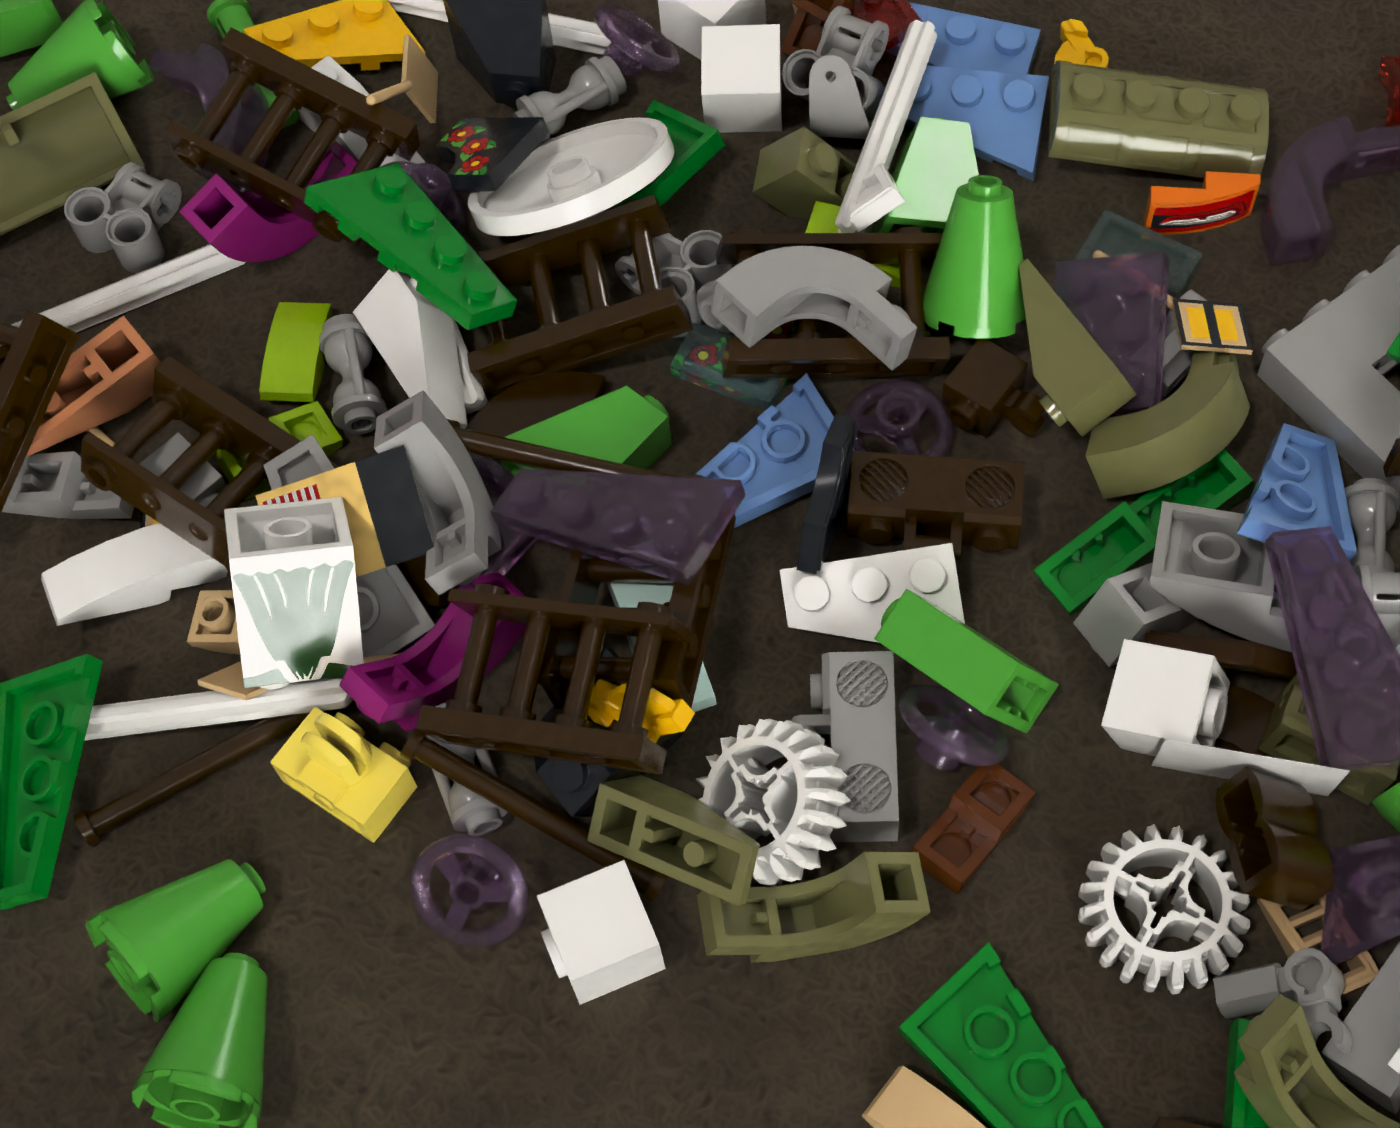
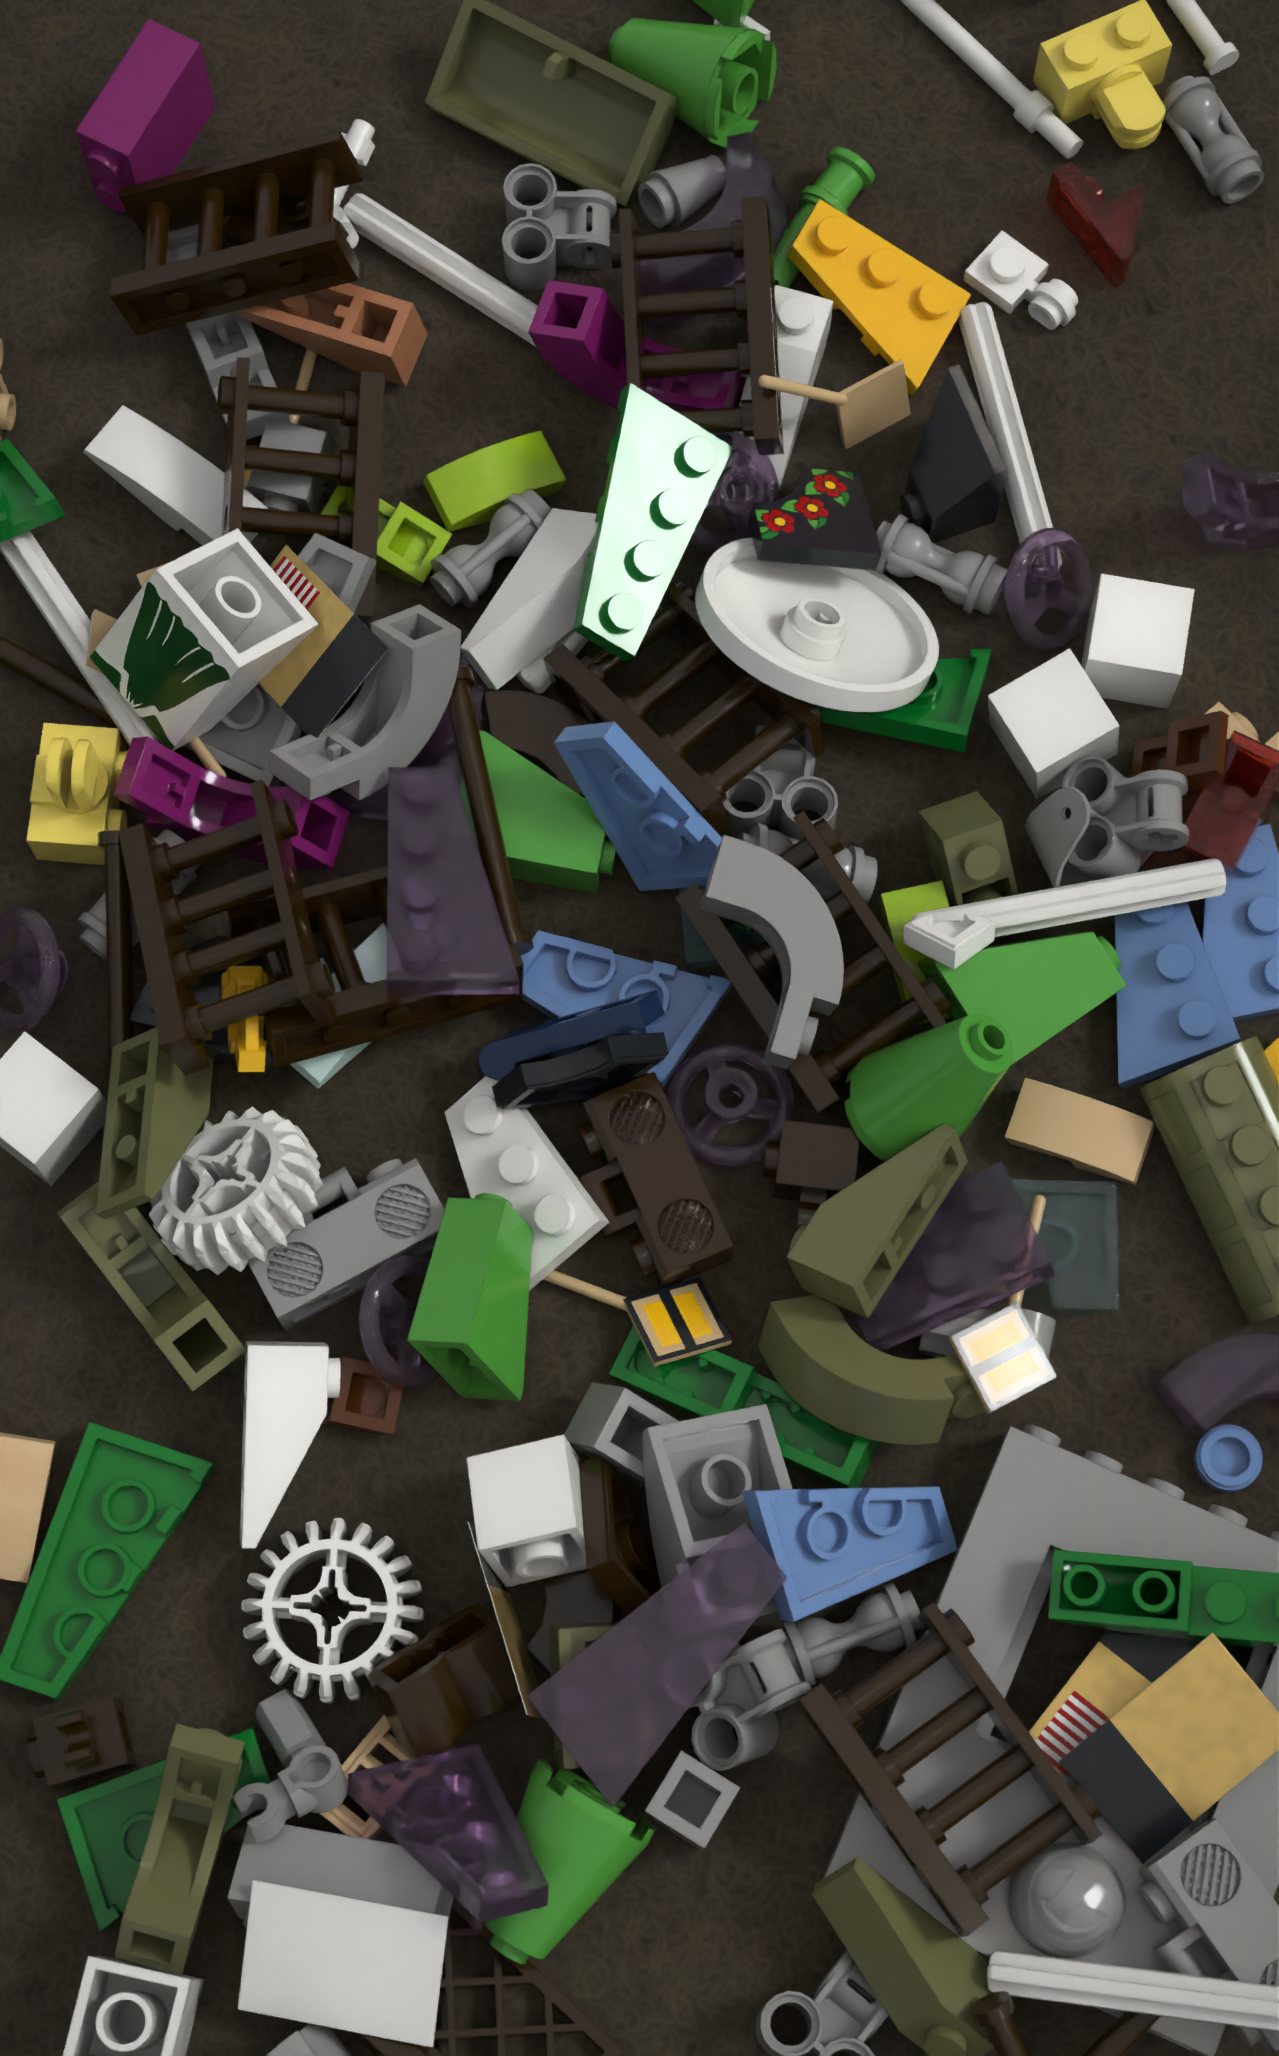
camera: 55 degrees right, 10 degrees up
slope [1143,171,1261,235] -> none
none -> white slope [240,1341,341,1548]
none -> dark blue plate [478,990,664,1080]
none -> piece [543,1270,732,1367]
none -> medium blue wing [554,721,722,891]
none -> light grey cone [638,155,729,228]
none -> tan slope [1005,1078,1156,1185]
none -> medium blue tile [1193,1424,1263,1493]

